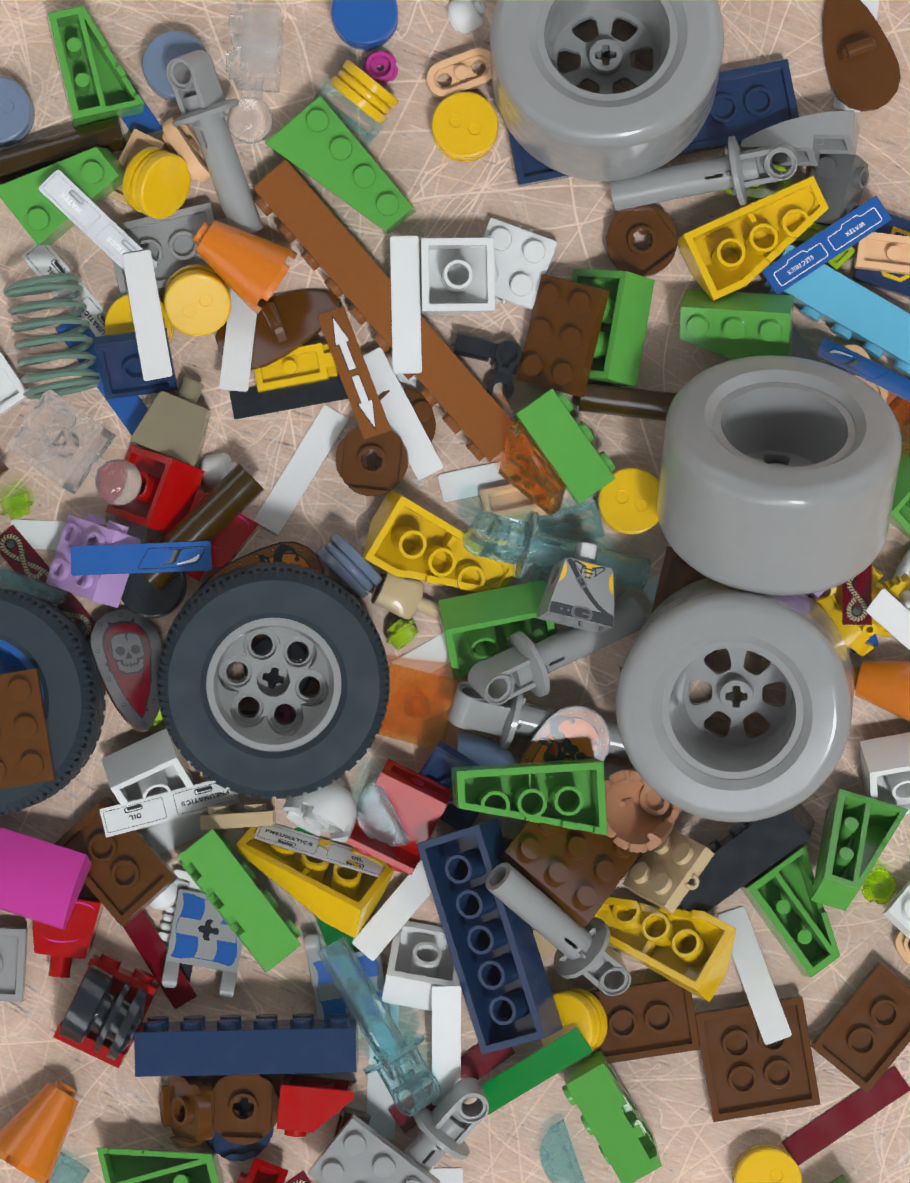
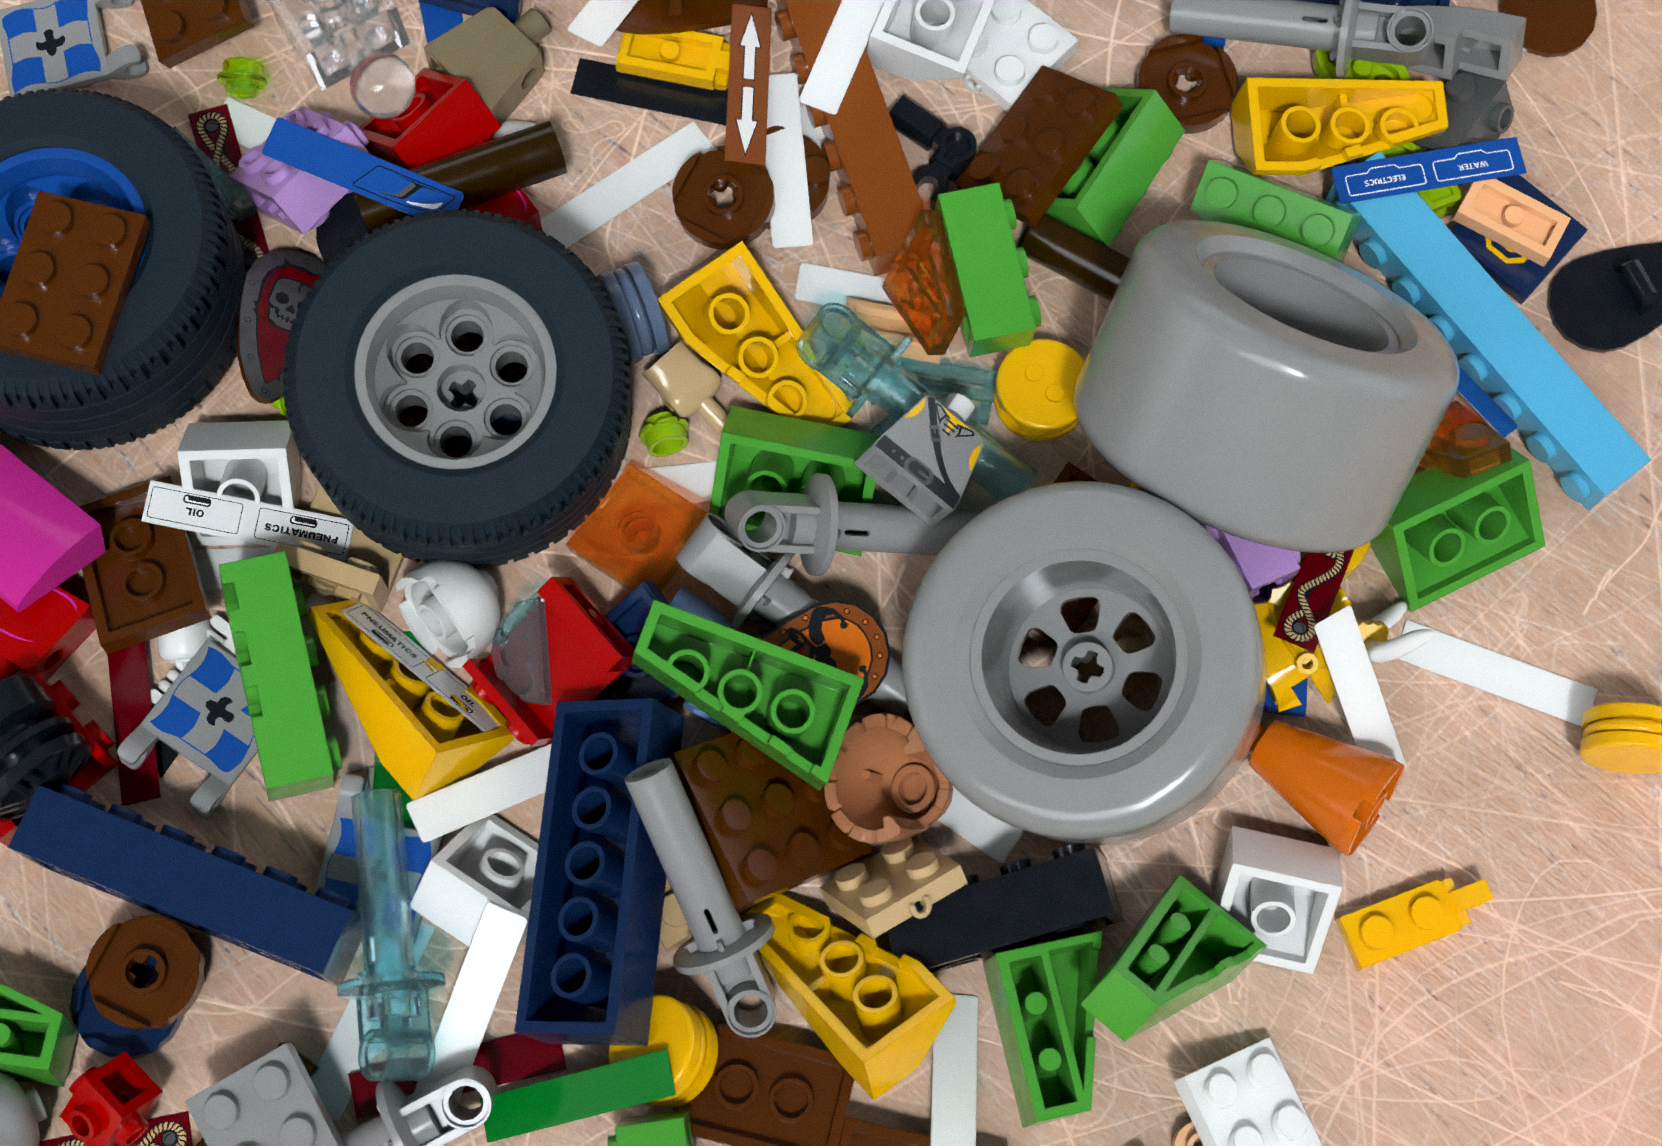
camera: 20 degrees right, 15 degrees down
reddish brown plate [159,1076,215,1148] -> none
red slope [277,1074,357,1137] -> none
clear neon green plate [862,868,897,904] -> none

